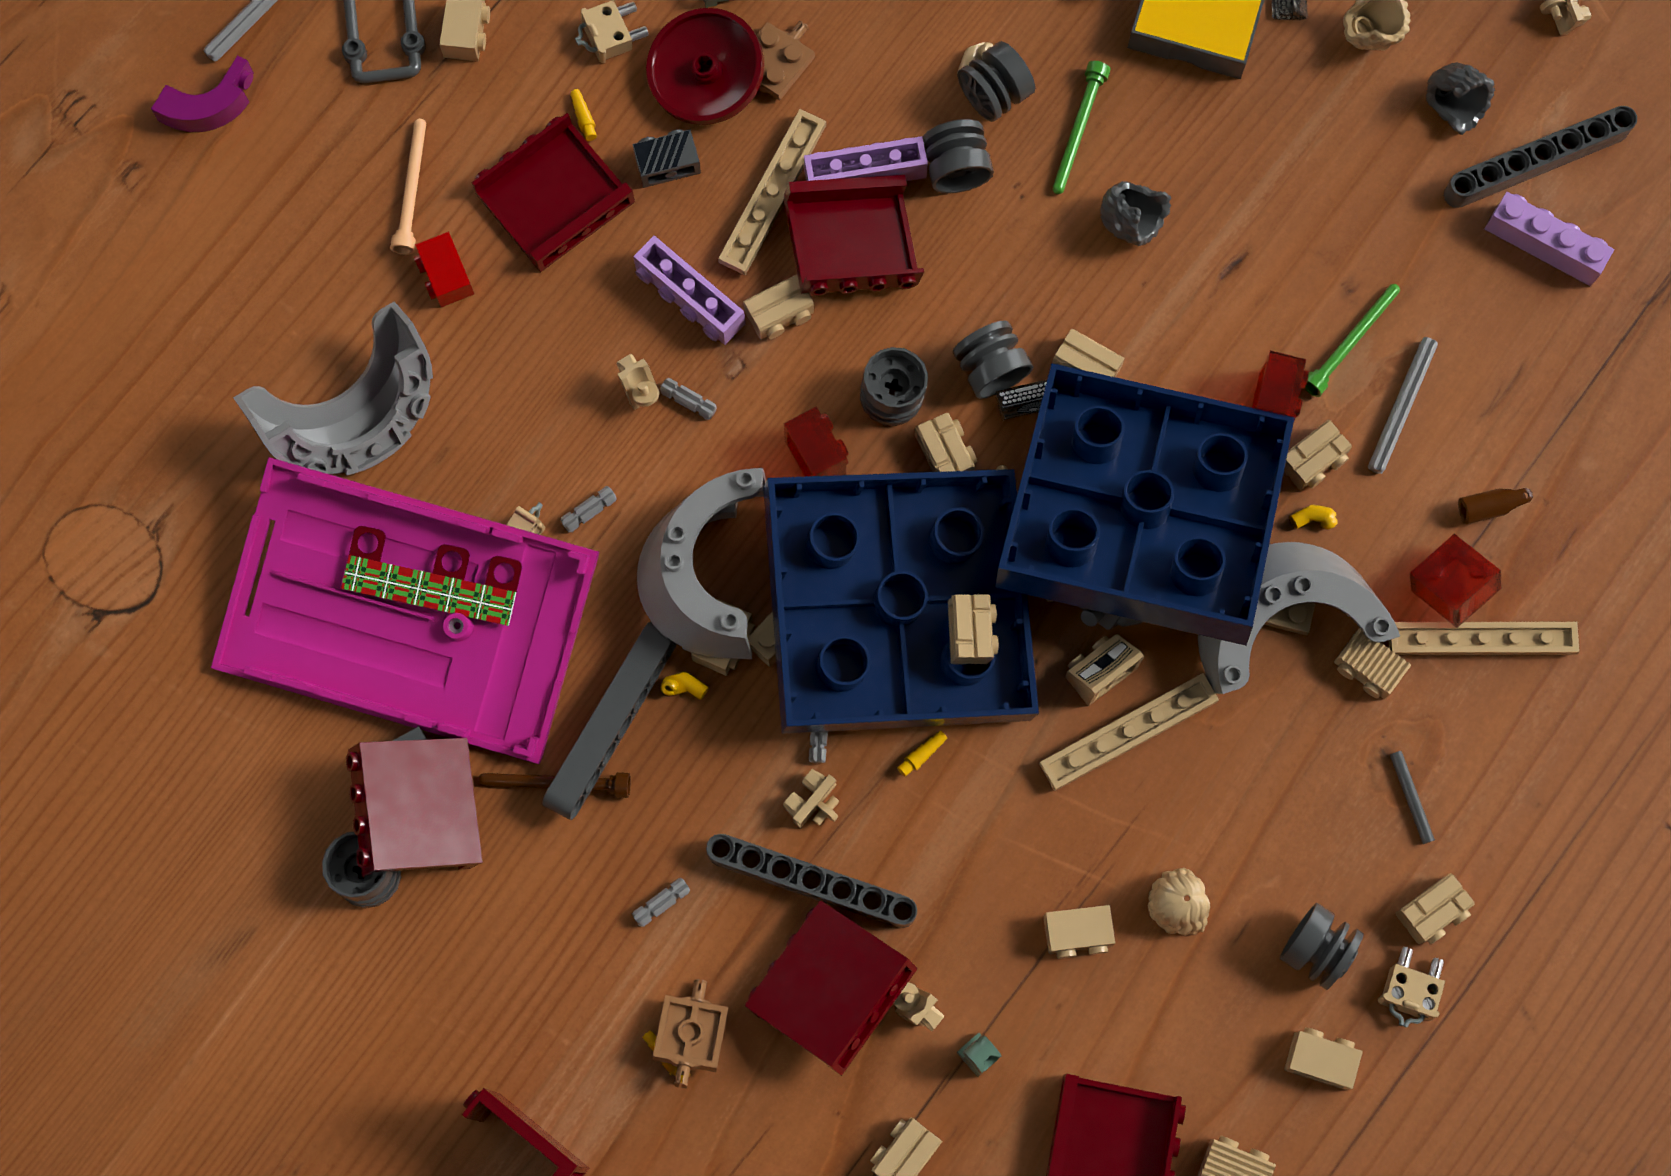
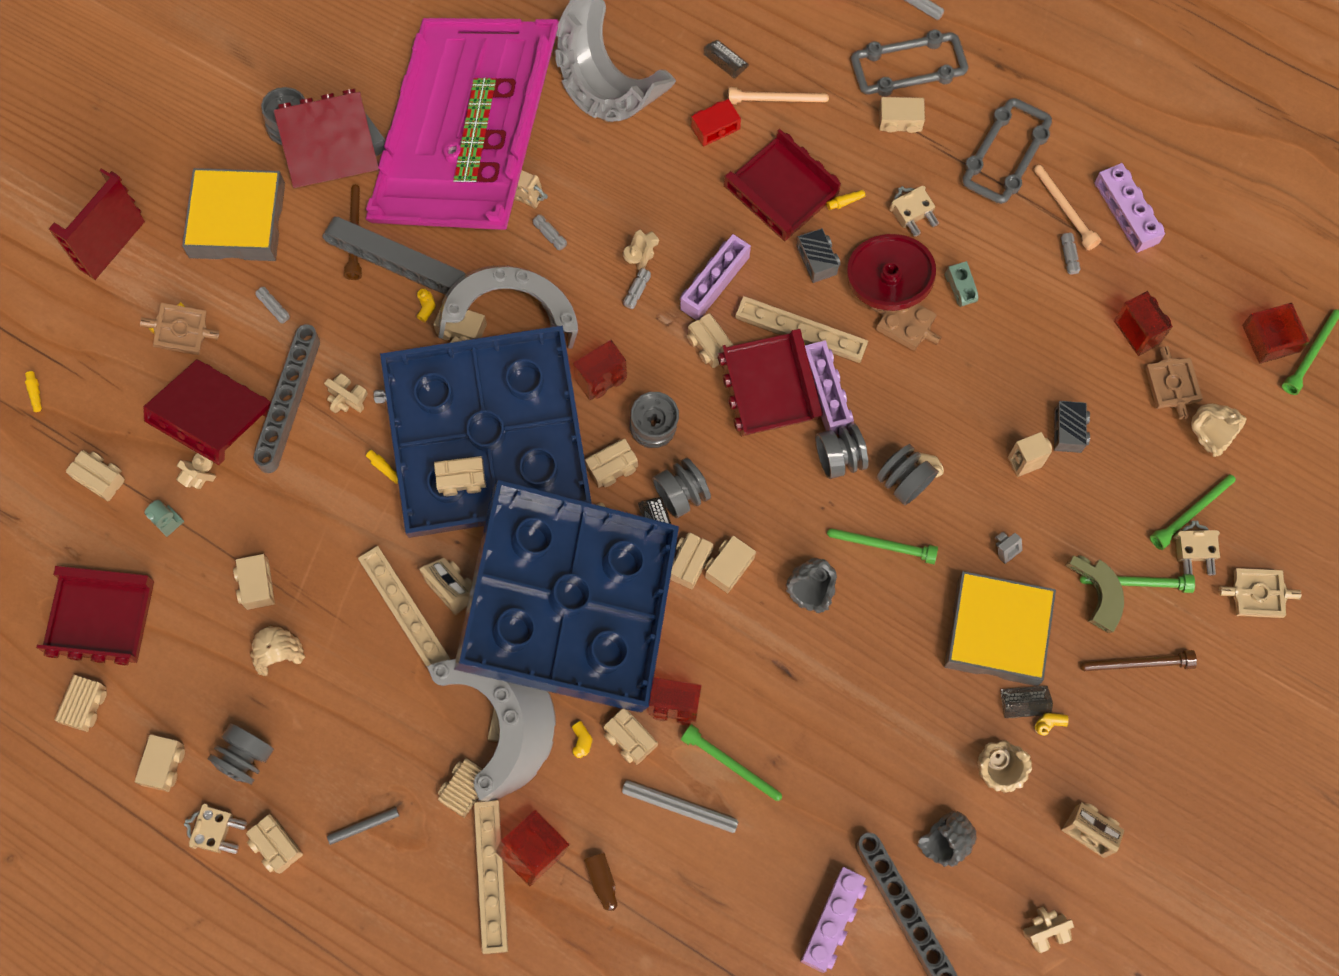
camera: 85 degrees right, 5 degrees down
none -> yellow tile [182,168,285,261]
none -> clear smoke slope [704,40,749,79]
none -> tan brick [705,536,756,594]

